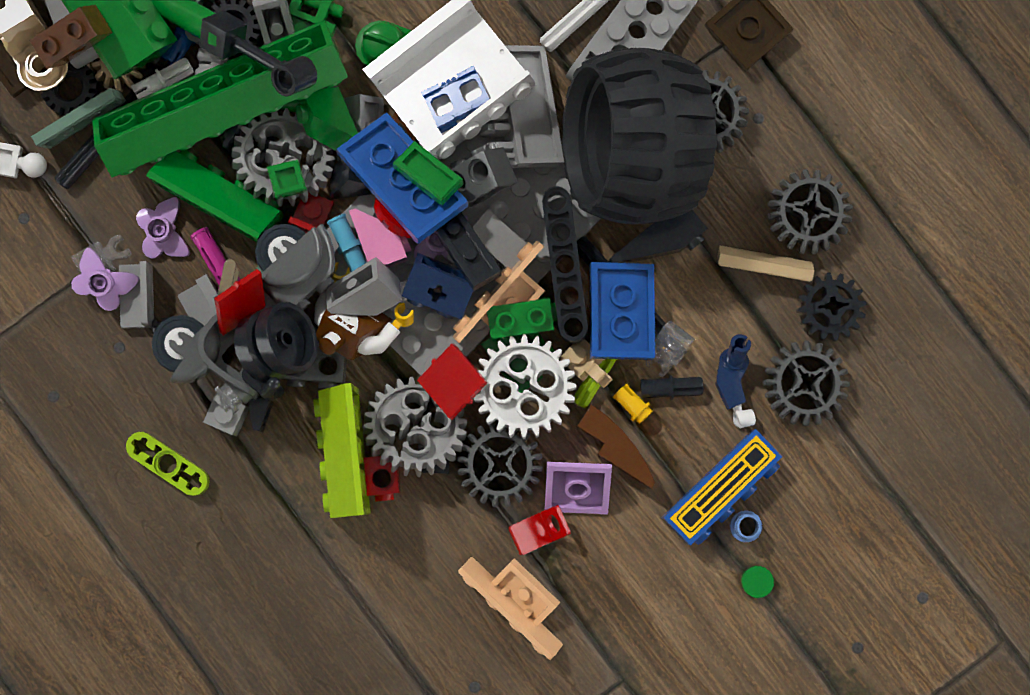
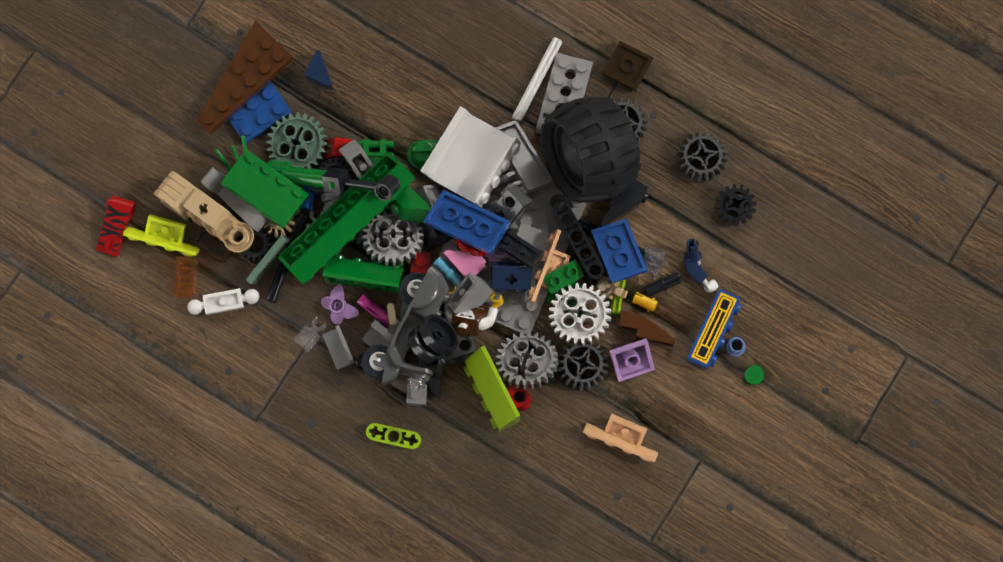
camera: 15 degrees left, 5 degrees down
reddish brown brick [29,5,113,69] -> none
lavender animal [71,248,140,311] -> none
white axle [131,58,194,99] -> none
red piece [214,269,266,336] -> none
green tile [267,159,307,200] -> none
green tile [393,141,463,206] -> none
red piece [417,343,488,420] -> none
piece [421,66,490,133] -> none
red bracket [508,505,571,555] -> none
tan tile [717,245,814,282] -> none
dark grey gear [763,341,850,426] -> none

